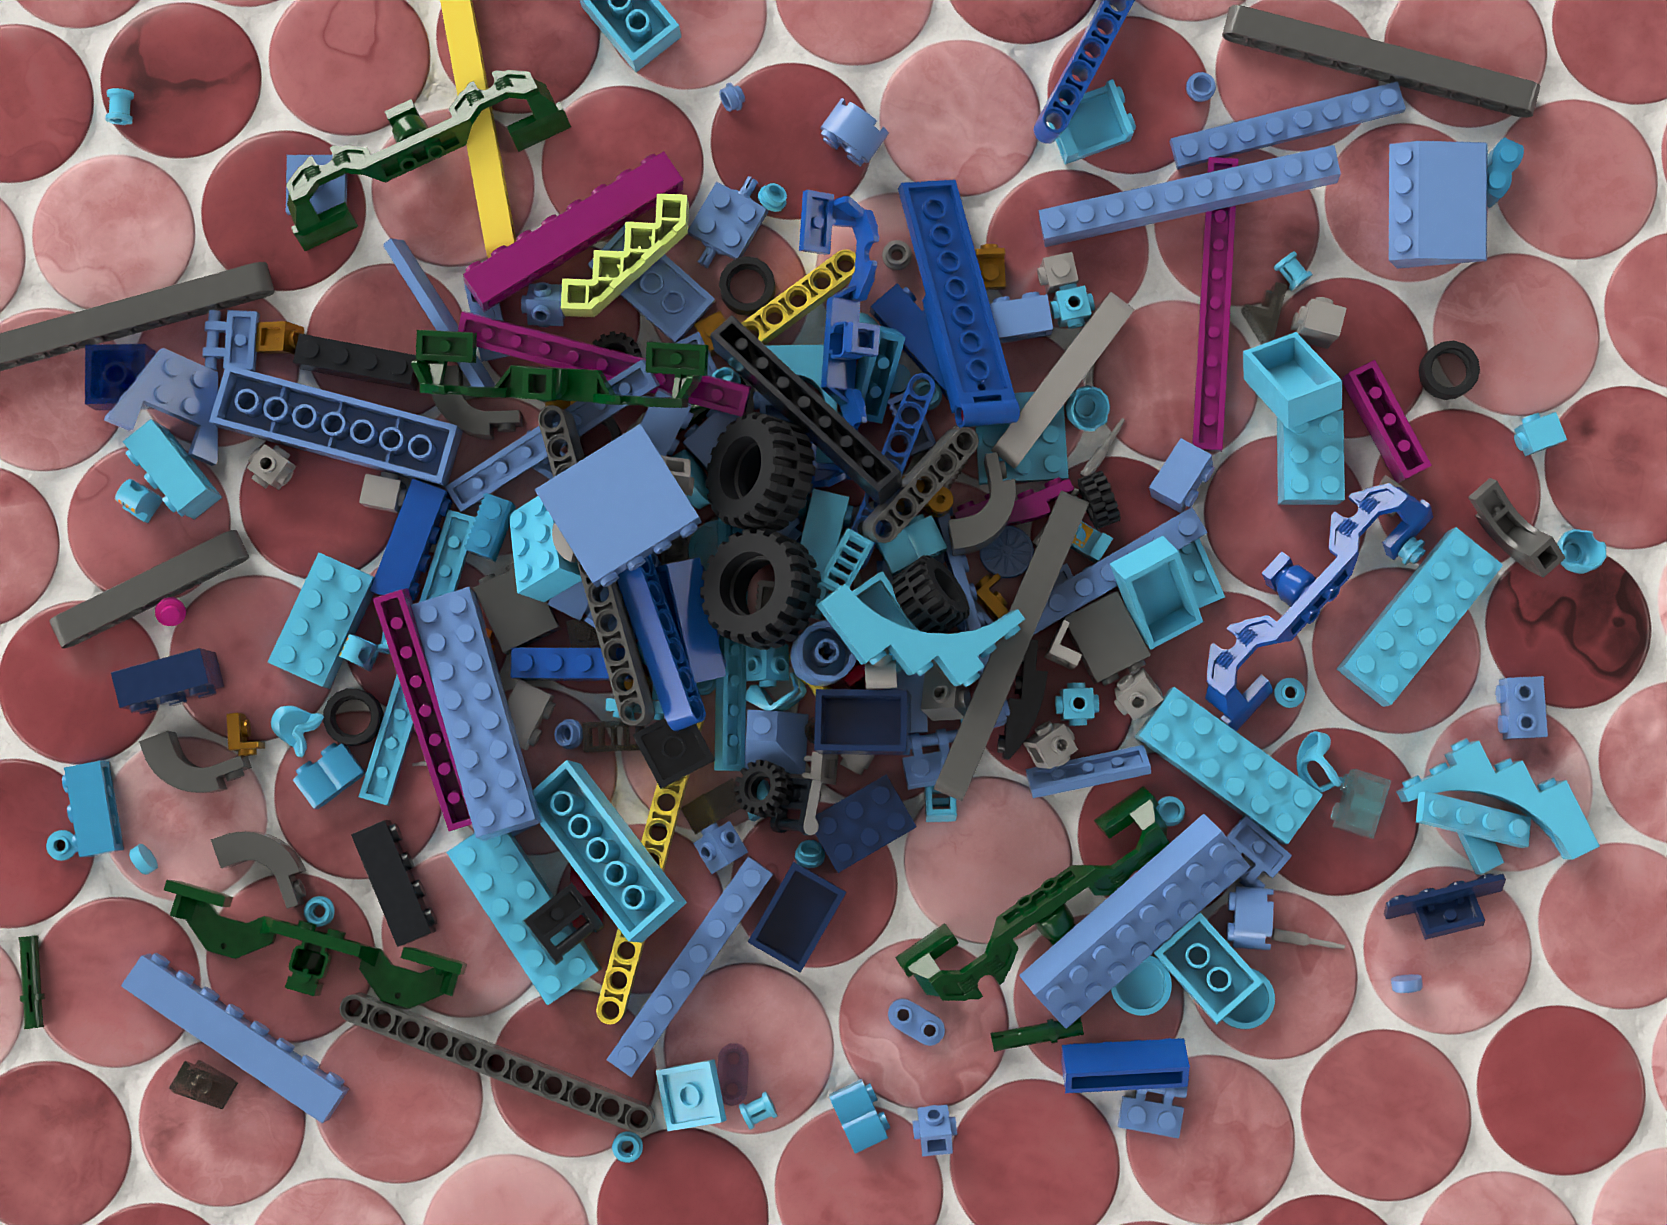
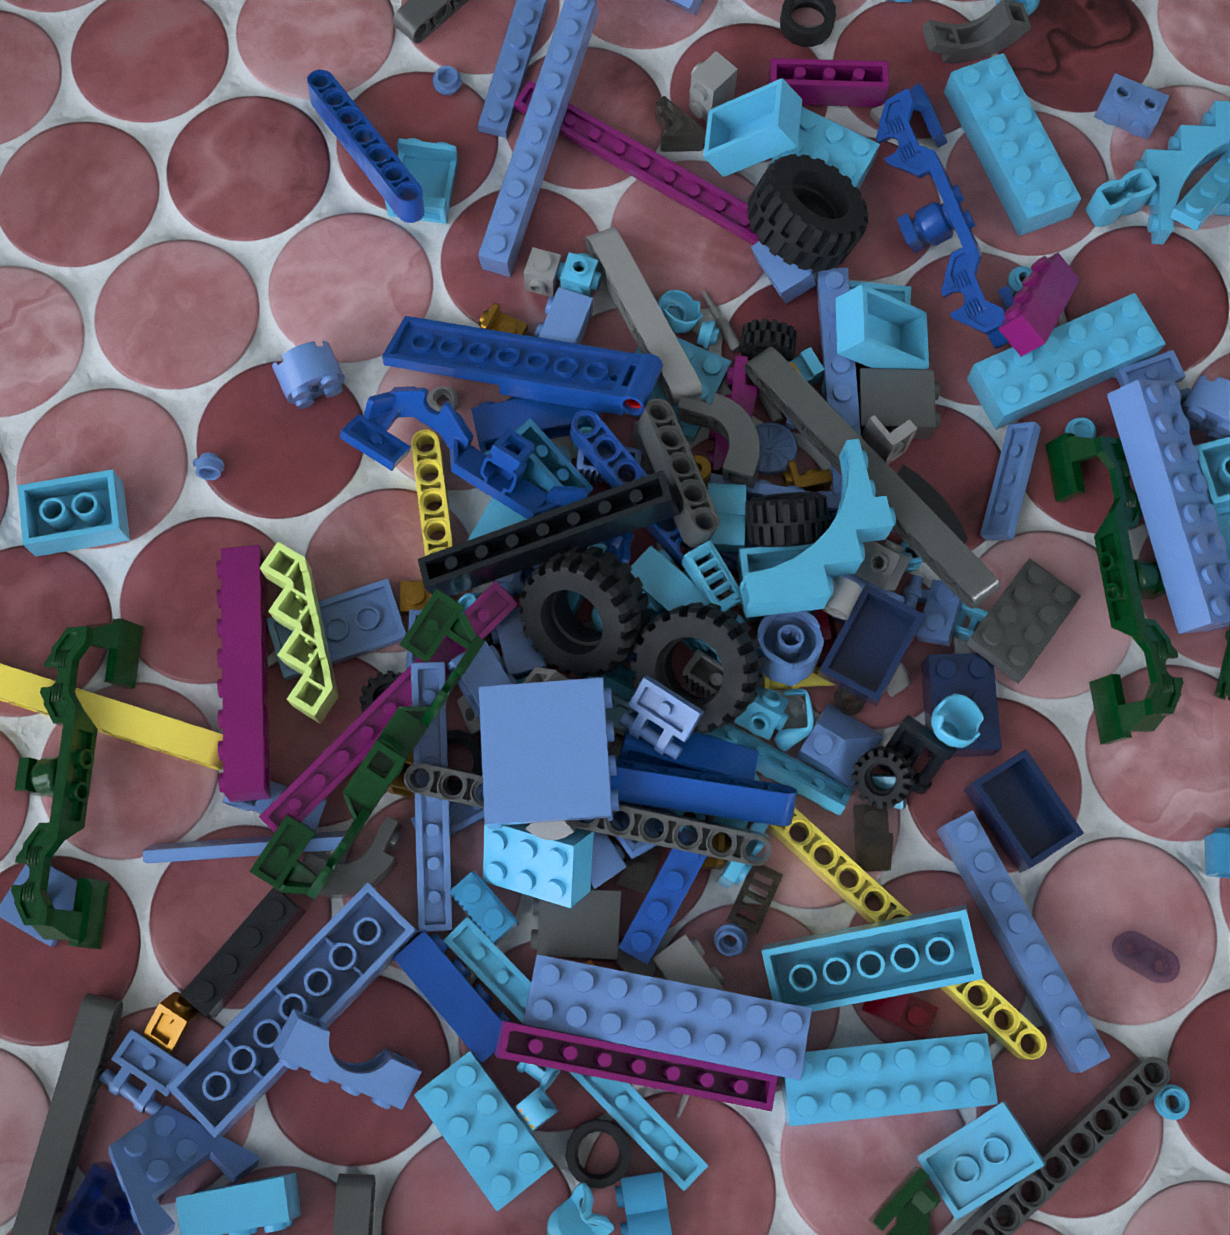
camera: 65 degrees left, 10 degrees down
light grey brick [247,444,297,490] -> none
black brick [351,820,437,947] -> none
light grey brick [359,472,408,514] -> none
medium blue brick [521,282,565,327] -> none
black plate [522,883,604,965] -> none
black plate [633,718,715,789] -> none
medium azure plate [656,1059,727,1131] -> none
medium blue plate [688,176,768,268] -> none
medium blue brick [693,821,748,874] -> none
black tyre [719,256,776,316] -> none
medium azure bush [739,1091,778,1130] -> none
medium azure plate [758,183,787,212] -> none
medium azure plate [795,840,825,868] -> none
light grey tile [802,752,838,785] -> none
medium blue plate [888,998,945,1046] -> none
light grey brick [1023,721,1078,769] -> none
medium azure brick [1055,683,1099,726] -> none
light grey brick [1114,668,1164,721] -> none
medium azure bush [1274,251,1313,291] -> none
medium azure piece [1297,731,1343,793] -> none
clear light blue brick [1331,769,1392,839] -> none
medium azure plate [1398,537,1426,565] -> none
none -> medium blue arch [273,1009,422,1110]
none -> medium blue plate [619,675,704,760]
none -> medium azure plate [697,320,720,350]
none -> black tyre [747,154,868,272]
none -> medium azure plate [917,1101,1046,1221]
none -> medium azure hair [931,693,984,748]
none -> dark grey plate [965,558,1081,684]
none -> magenta brick [998,252,1080,357]
none -> medium azure brick [1085,168,1157,227]

